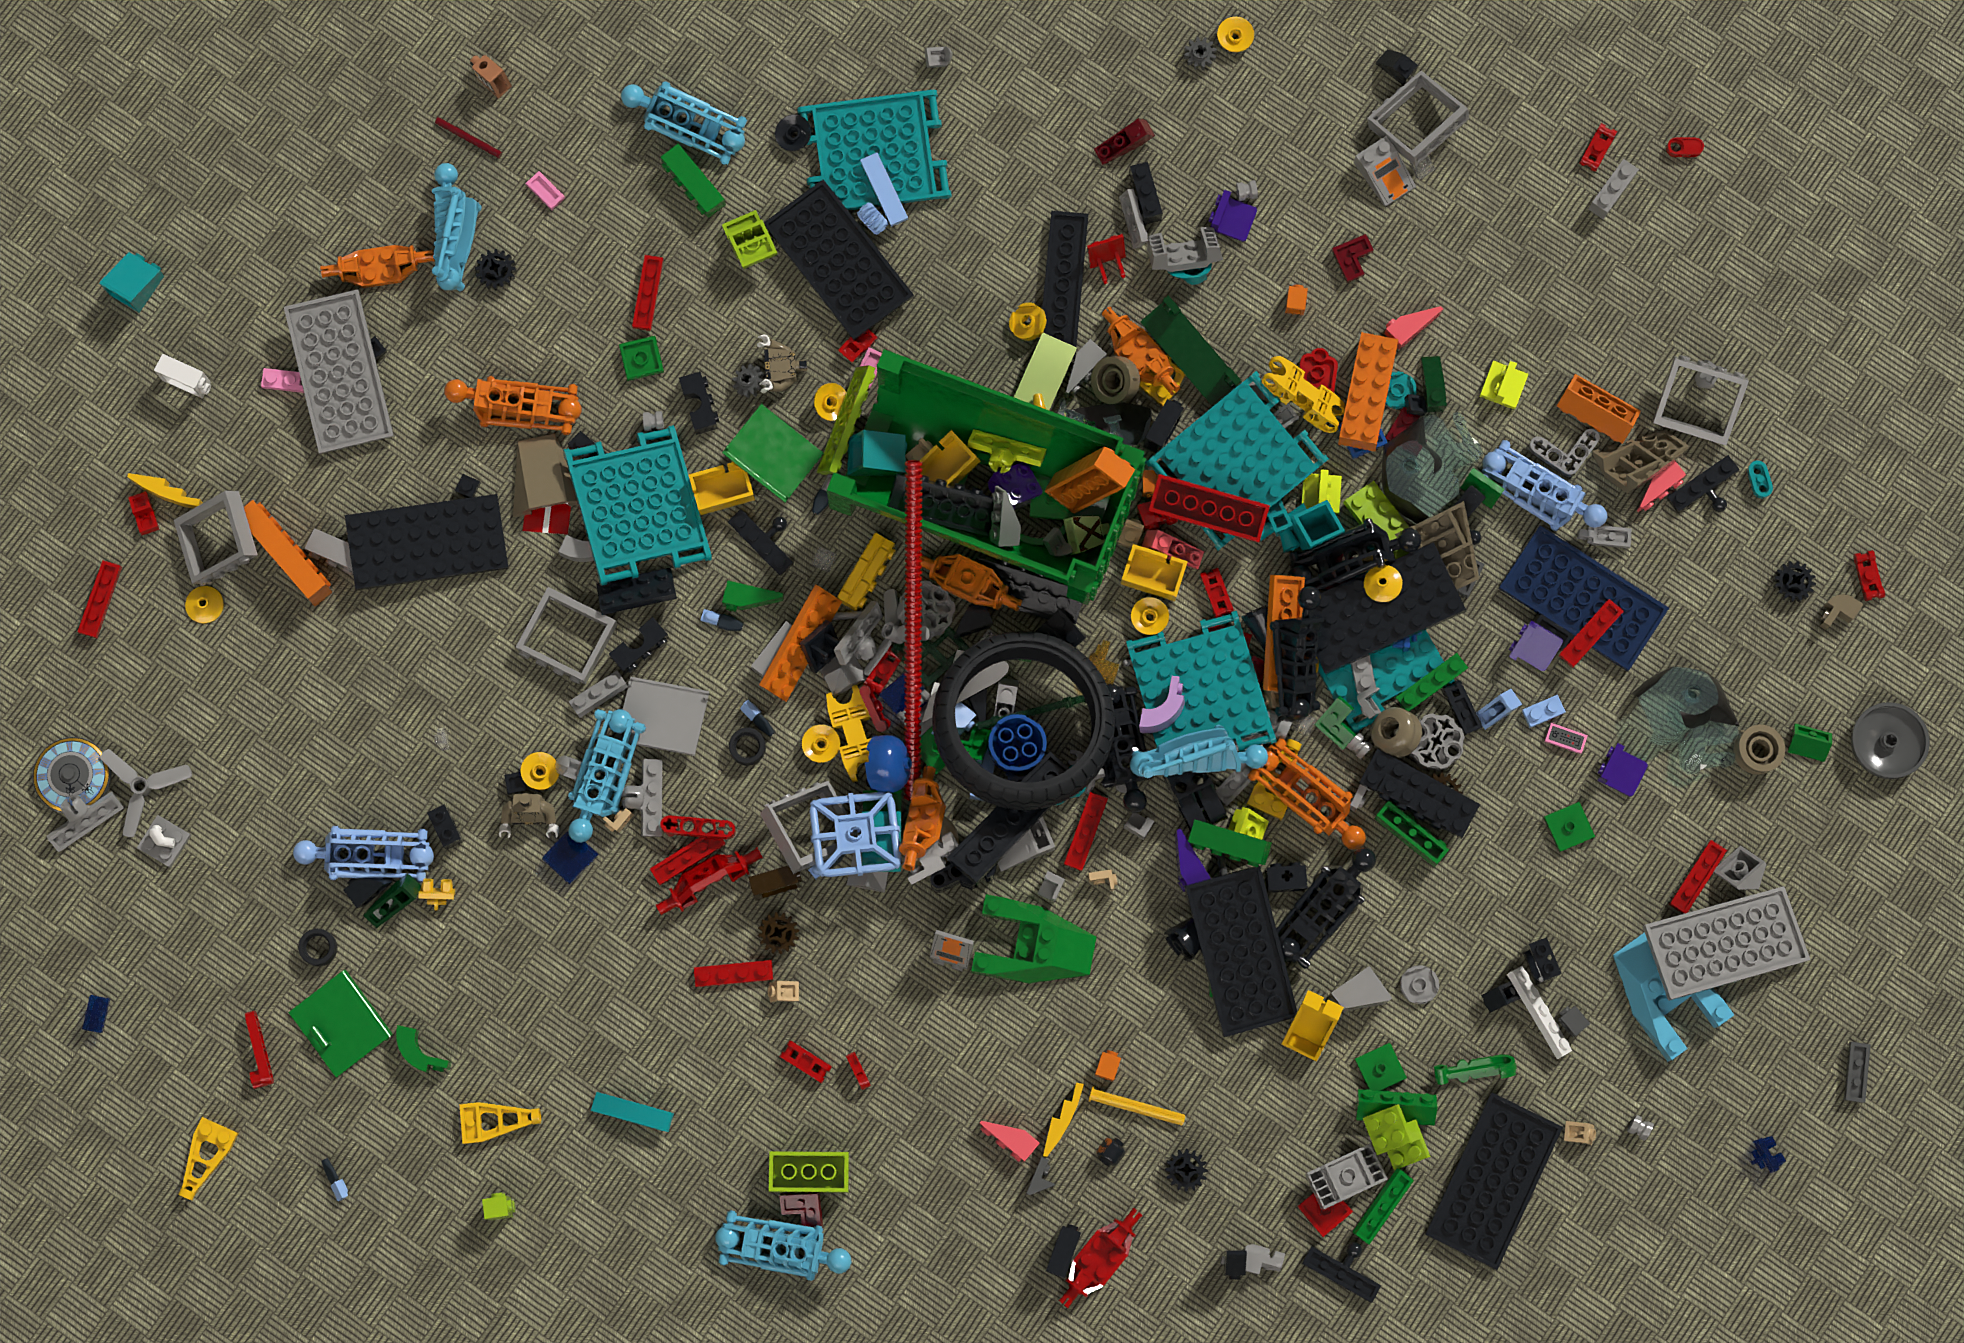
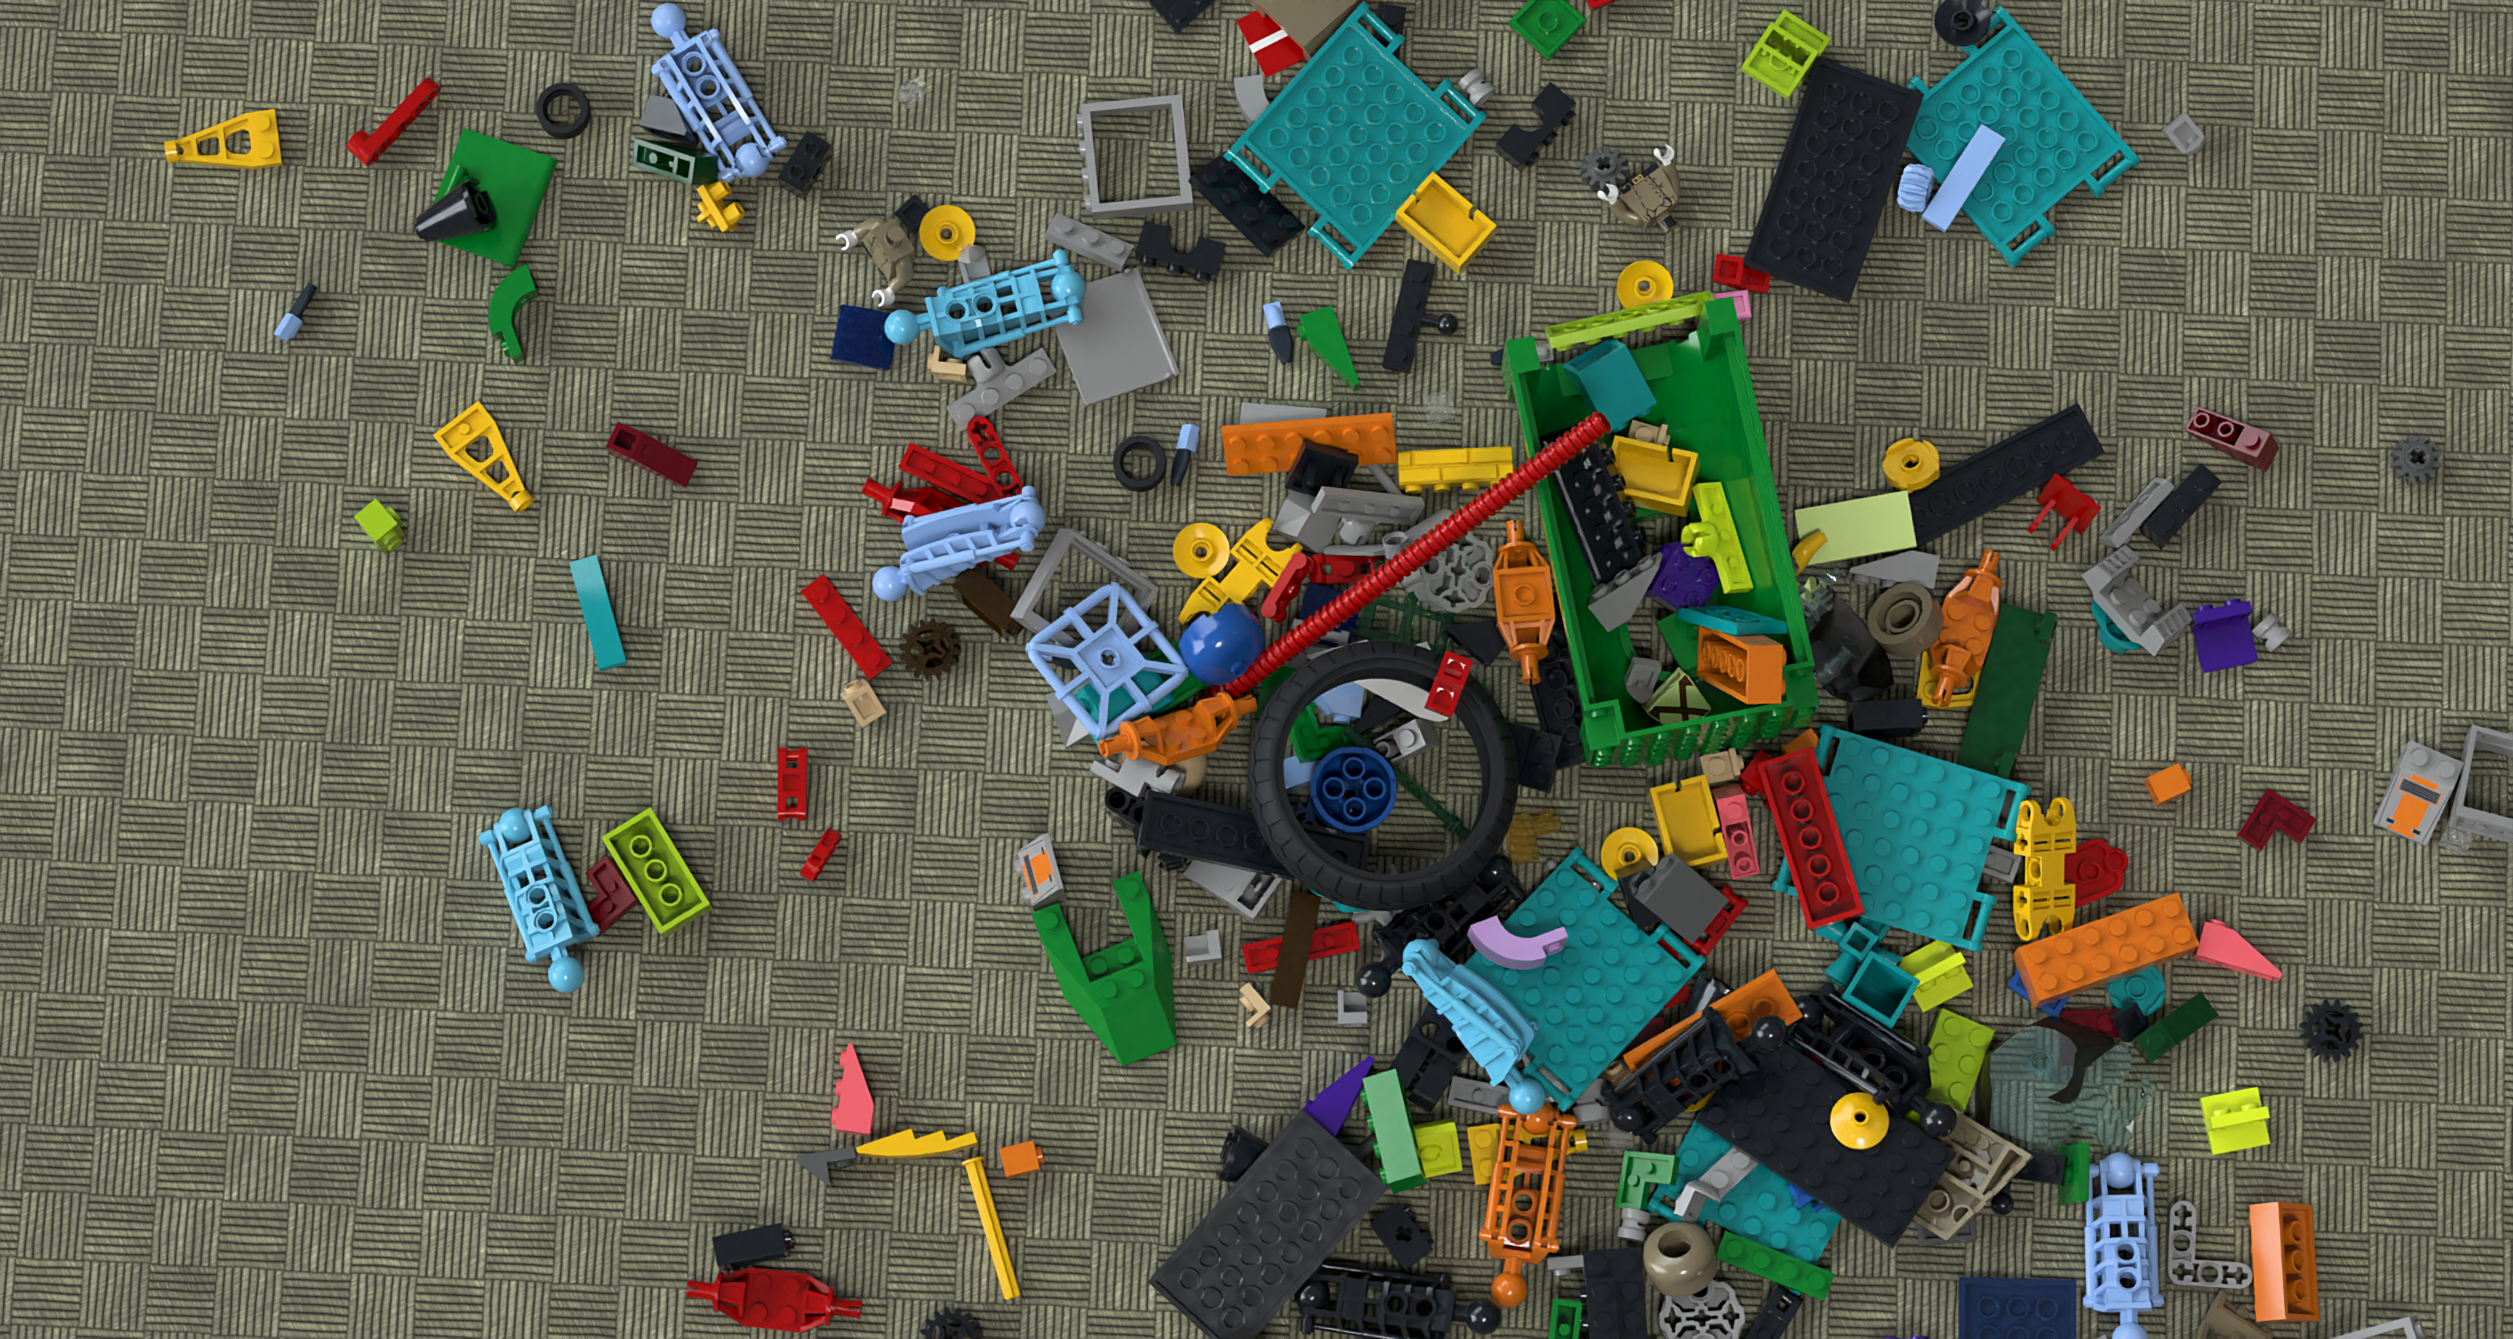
camera: 60 degrees right, 0 degrees up
green container [722,404,824,502] -> none
black head [1096,1137,1126,1167] -> none
yellow dish [1217,17,1254,52] -> none
none -> black cone [414,177,497,242]
none -> dark red slope [606,422,698,488]
none -> light blue piece [872,486,1046,602]
none -> dark brown tile [1269,891,1321,1010]
none -> red slope [1424,650,1473,718]
none -> black brick [1614,858,1662,930]
none -> dark grey brick [1634,852,1729,945]
none -> teal tile [1678,606,1787,636]
none -> black gear [2299,999,2363,1063]

